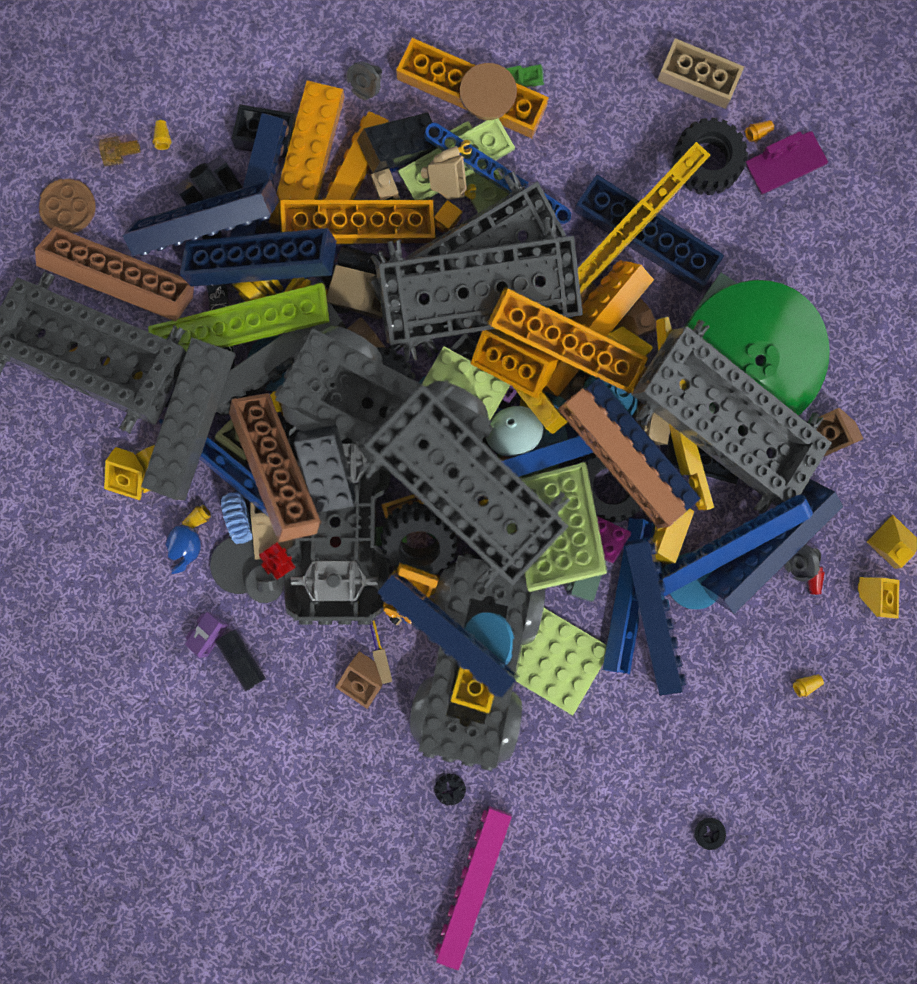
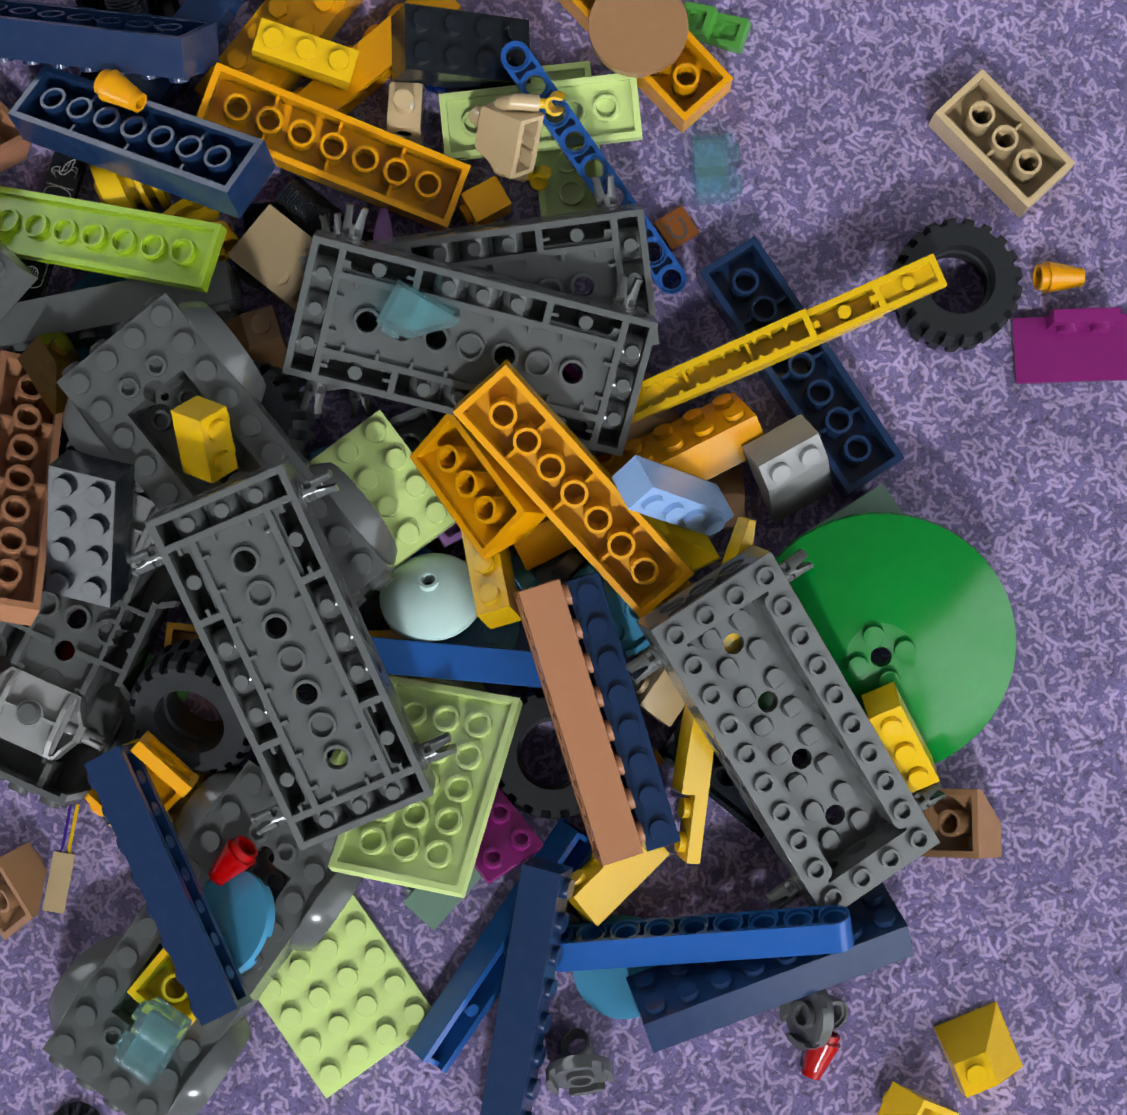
camera: 25 degrees right, 0 degrees up
none -> dark brown slope [17,331,81,415]
none -> light orange cone [94,69,147,113]
none -> clear light blue brick [113,997,192,1086]
none -> yellow brick [170,396,238,484]
none -> red cone [208,835,258,886]
none -> yellow brick [251,18,359,91]
none -> clear light blue slope [376,279,460,339]
none -> dark grey tile [545,1028,615,1096]
none -> light blue brick [611,455,734,536]
none -> dark orange tile [654,205,699,252]
none -> clear light blue brick [691,133,742,206]
none -> light grey slope [742,414,832,523]
none -> yellow brick [861,682,940,793]

